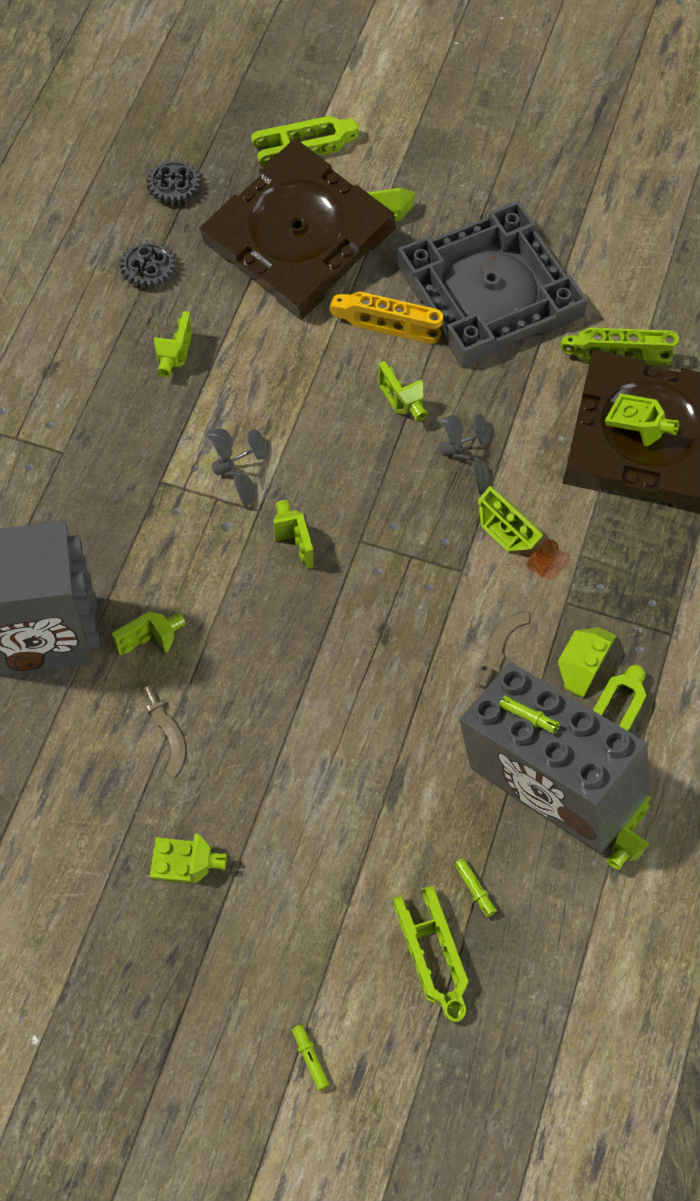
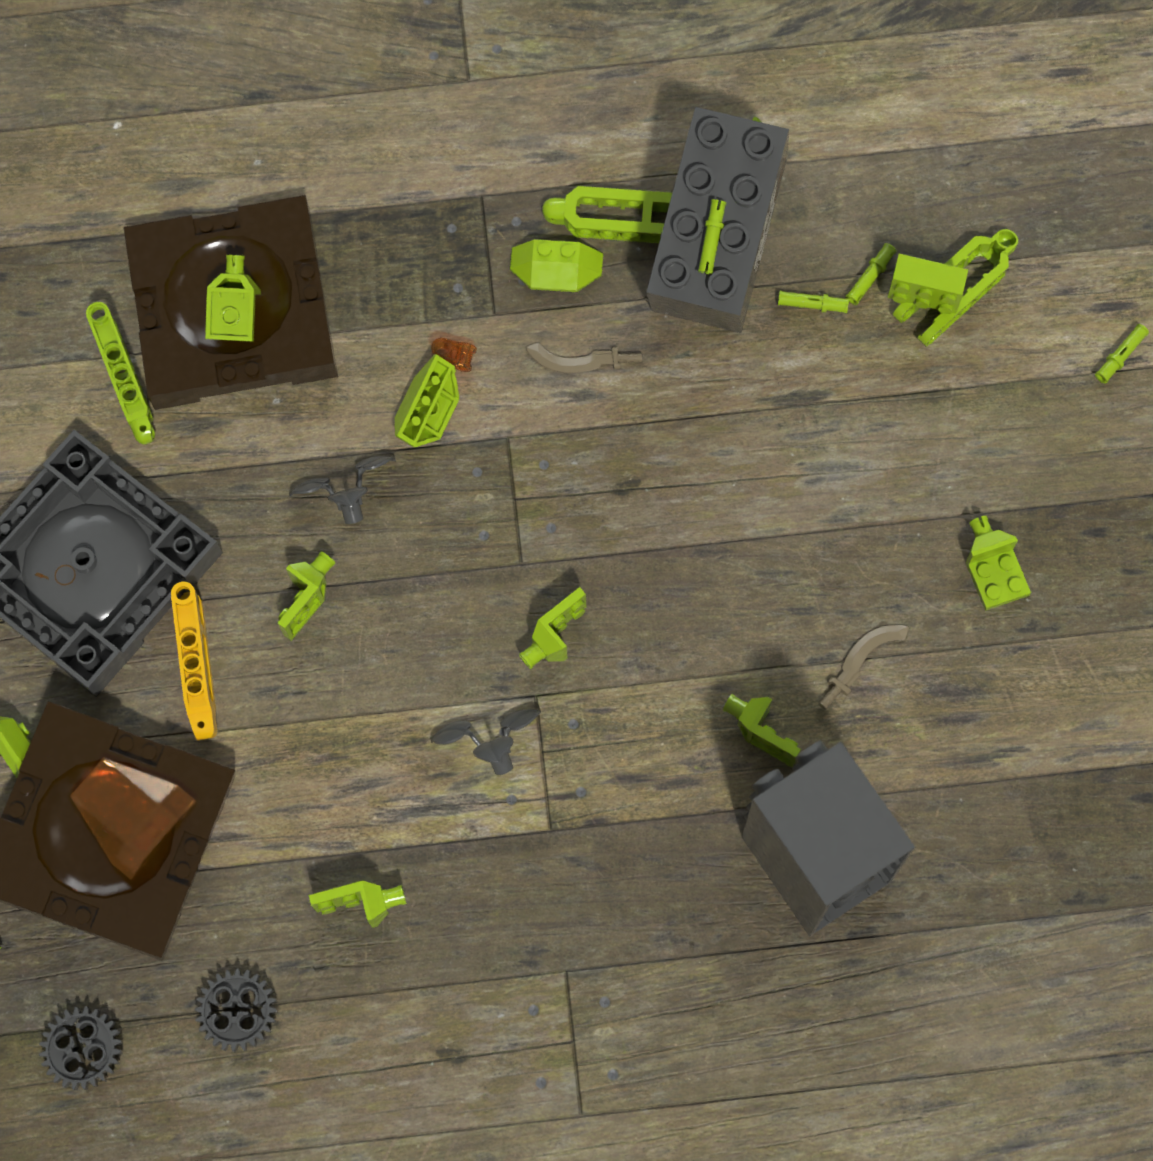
camera: 110 degrees left, 10 degrees up
none -> clear orange wedge [70,757,197,880]
none -> lime pin [778,290,849,313]
none -> lime brick [888,254,968,314]

